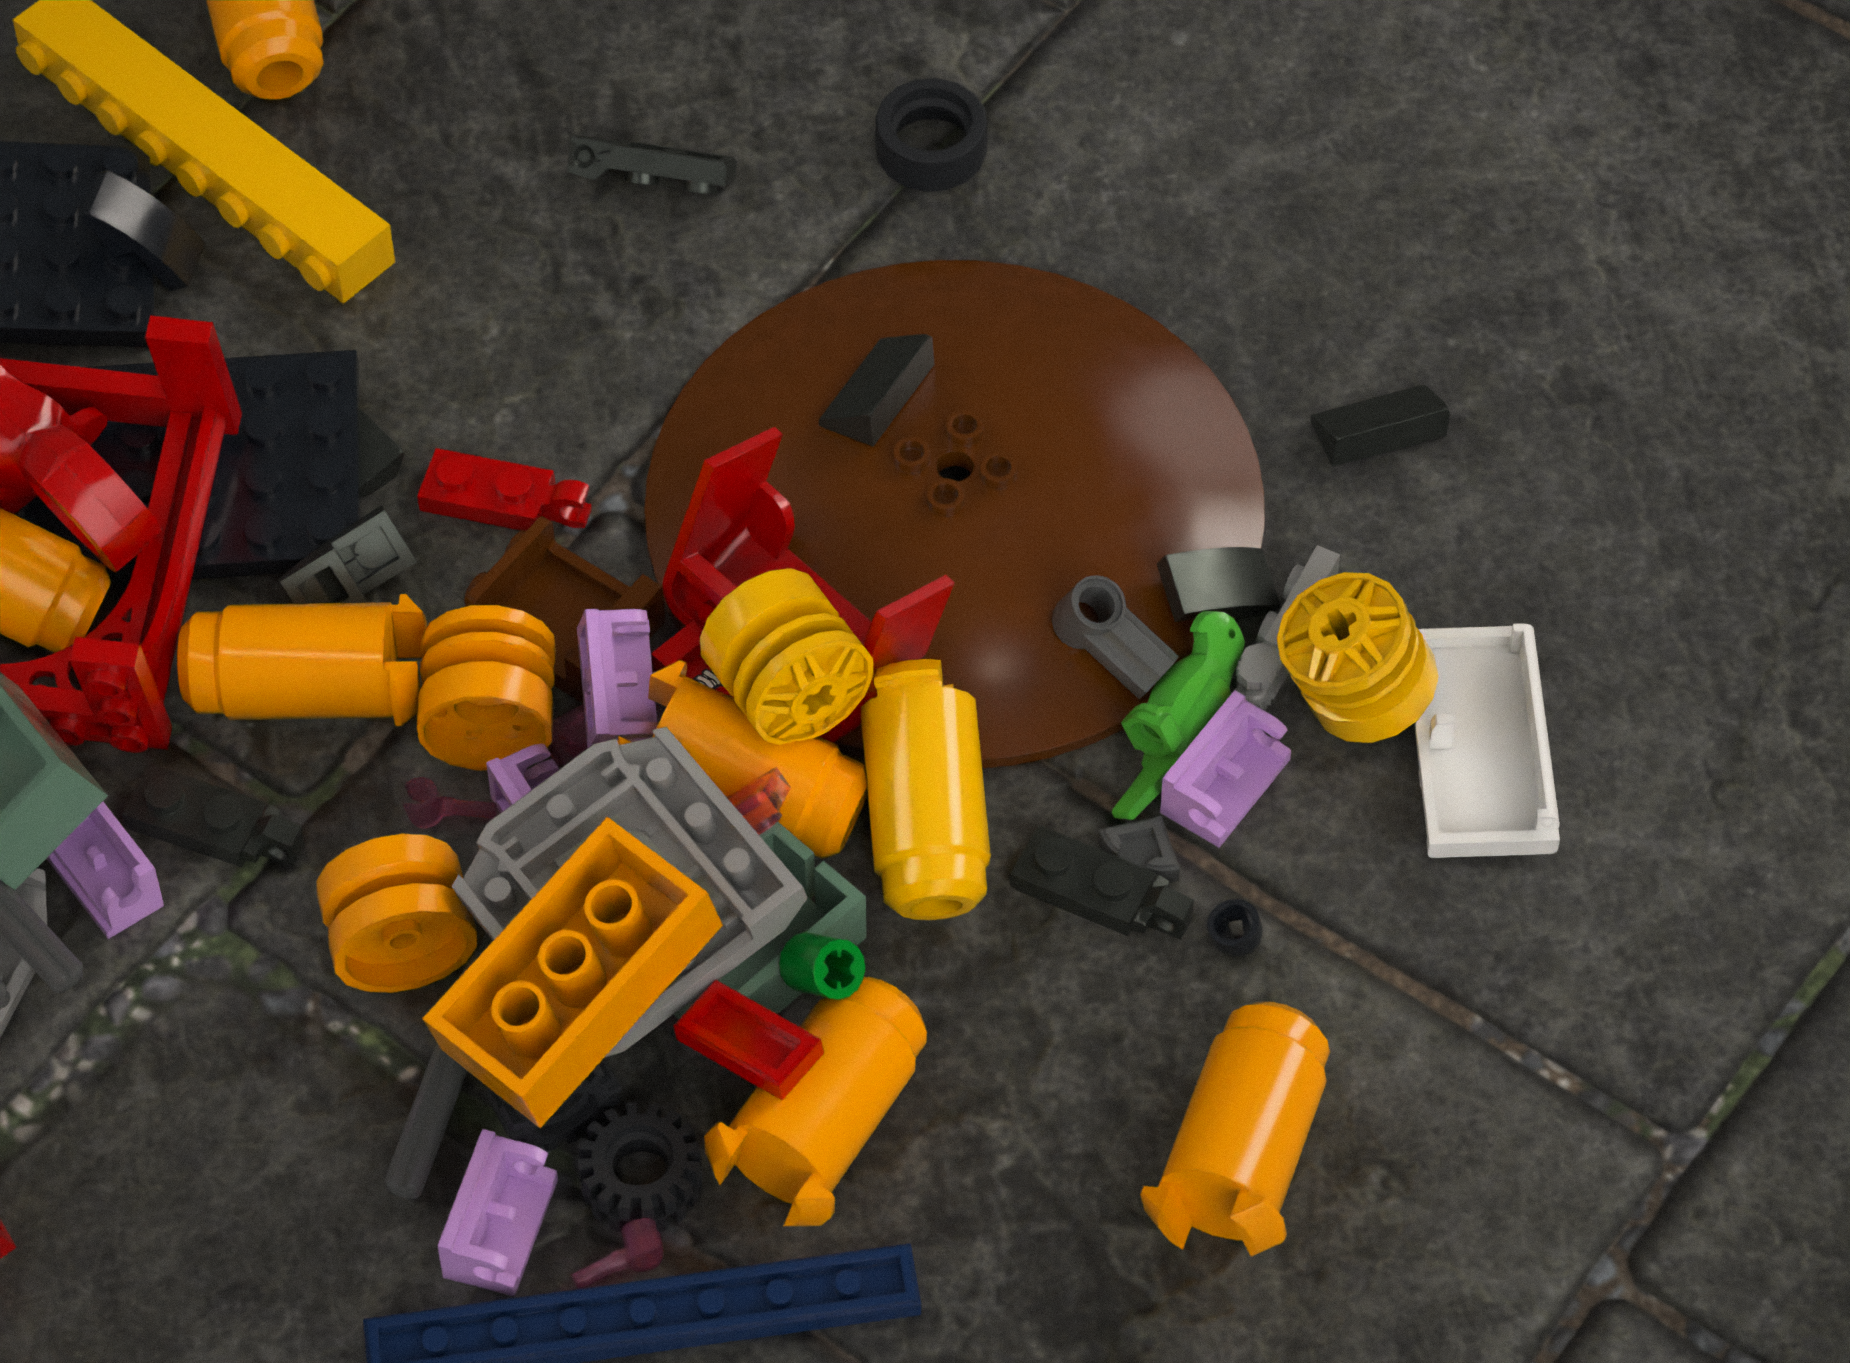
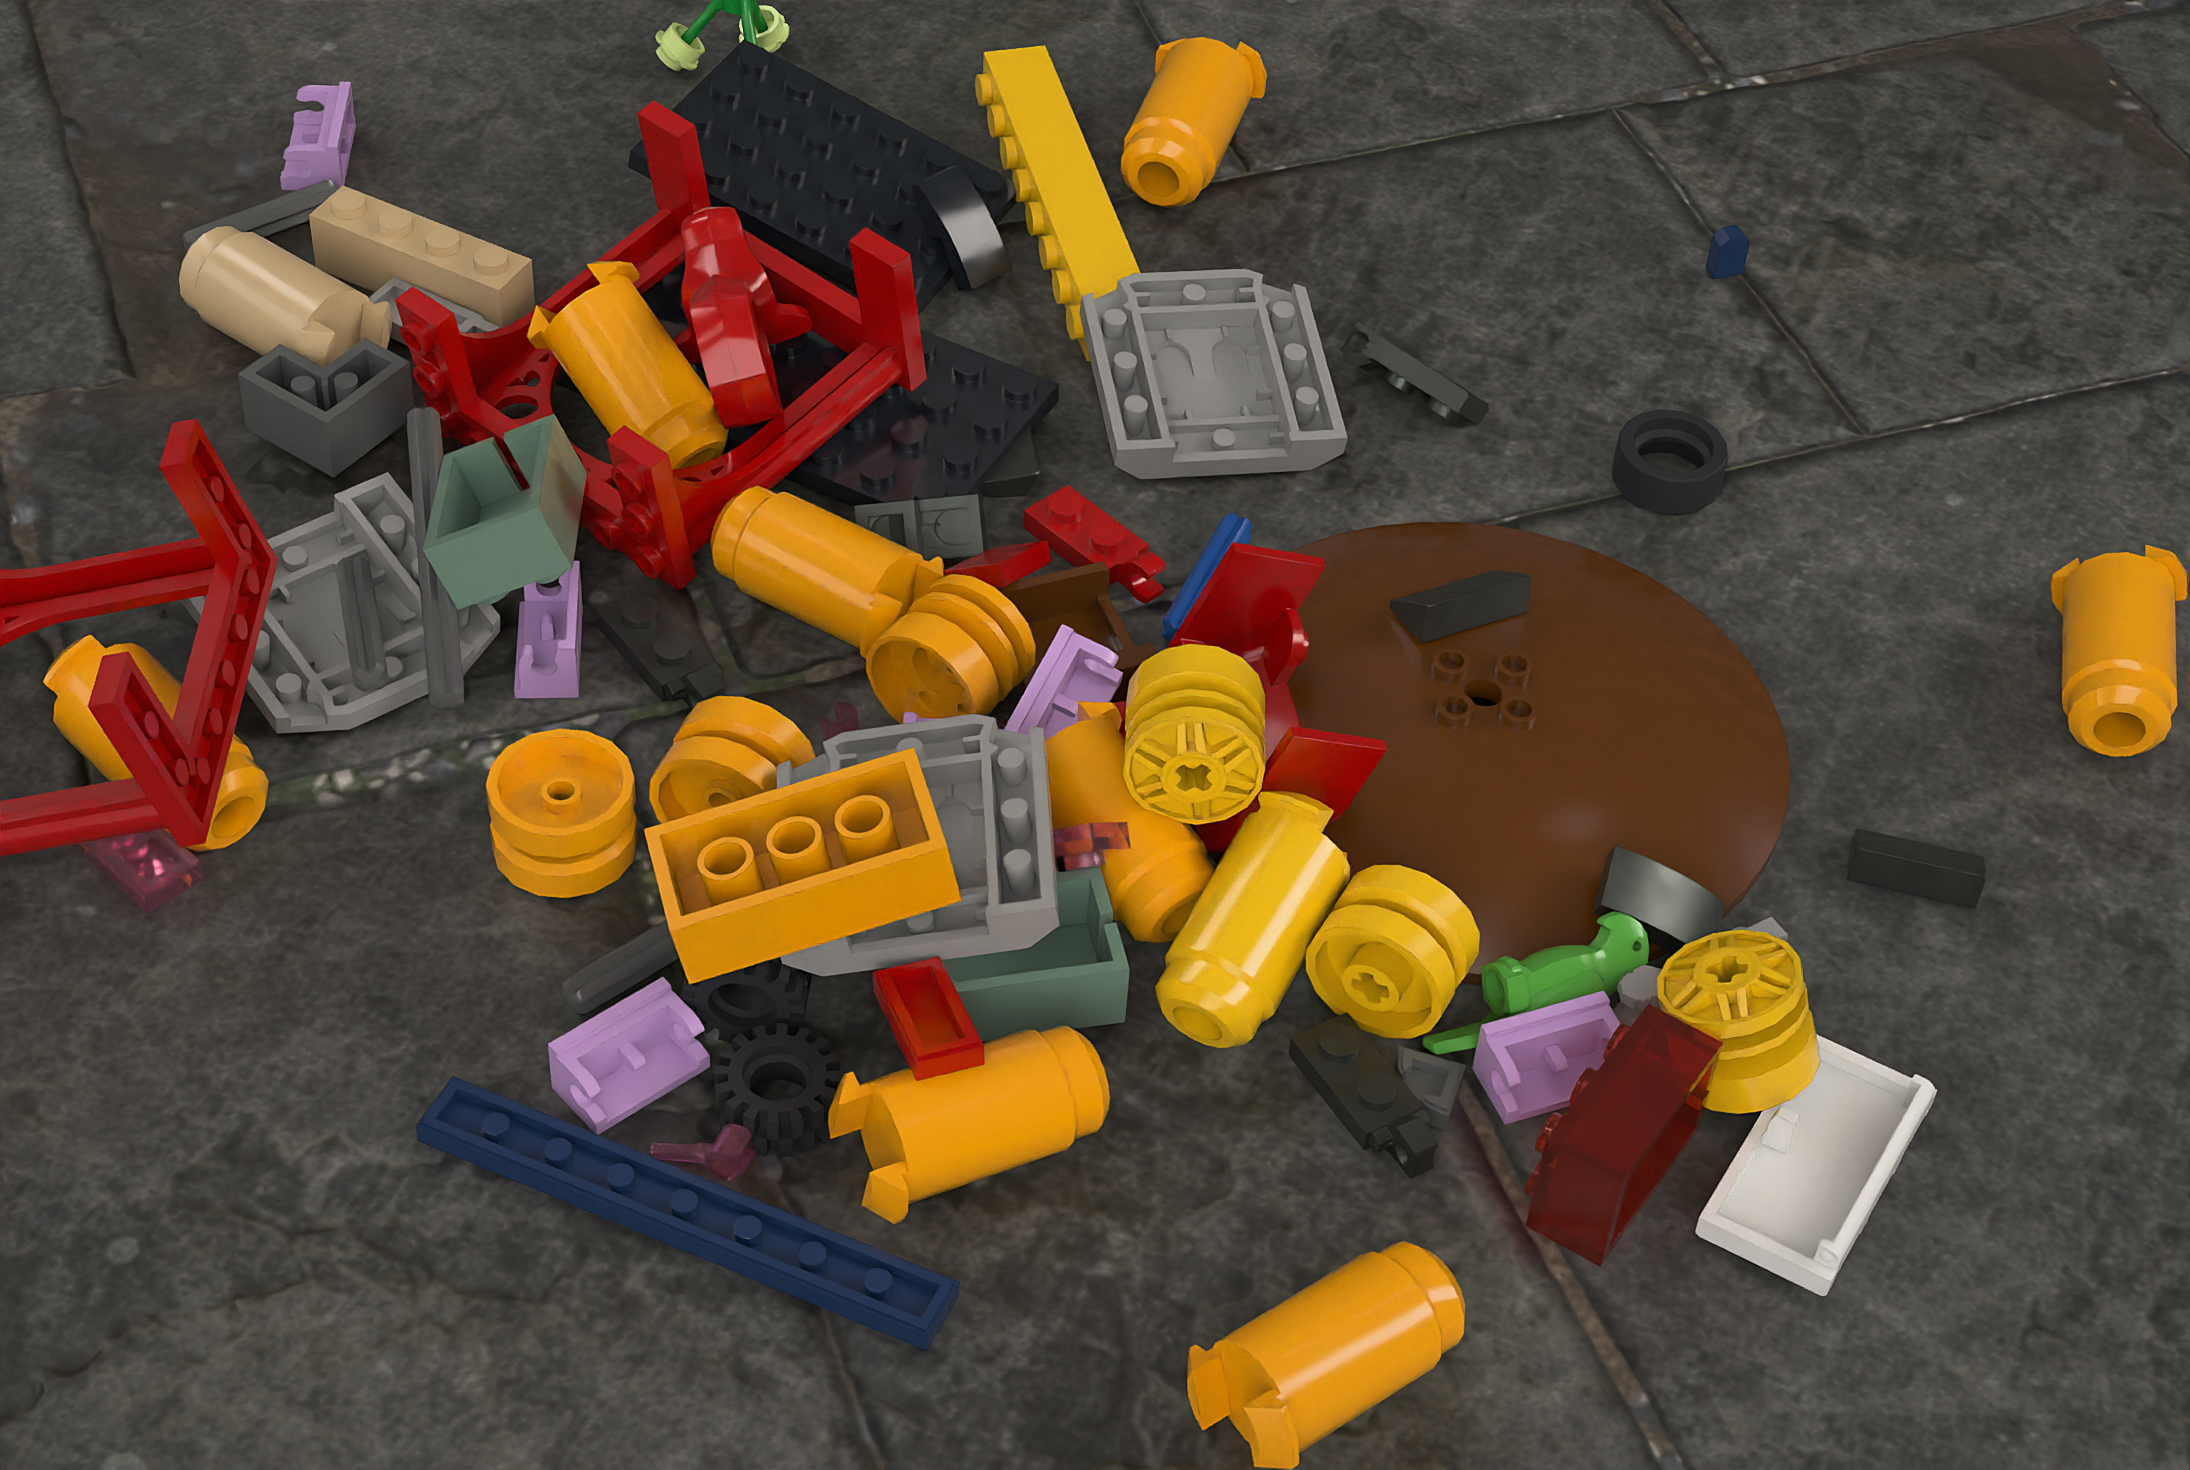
camera: 30 degrees right, 10 degrees down
green gear [779,932,865,1000] -> none
dark grey piece [1052,575,1179,699] -> none
black hinge [1207,899,1263,957] -> none
none -> light orange wheel [486,729,638,898]
none -> red tile [944,540,1051,588]
none -> light grey wedge [1079,269,1348,479]
none -> blue axle [1161,513,1253,642]
none -> yellow wheel [1306,865,1480,1039]
none -> clear red piece [1525,1004,1723,1267]
none -> light orange piece [2051,544,2188,757]

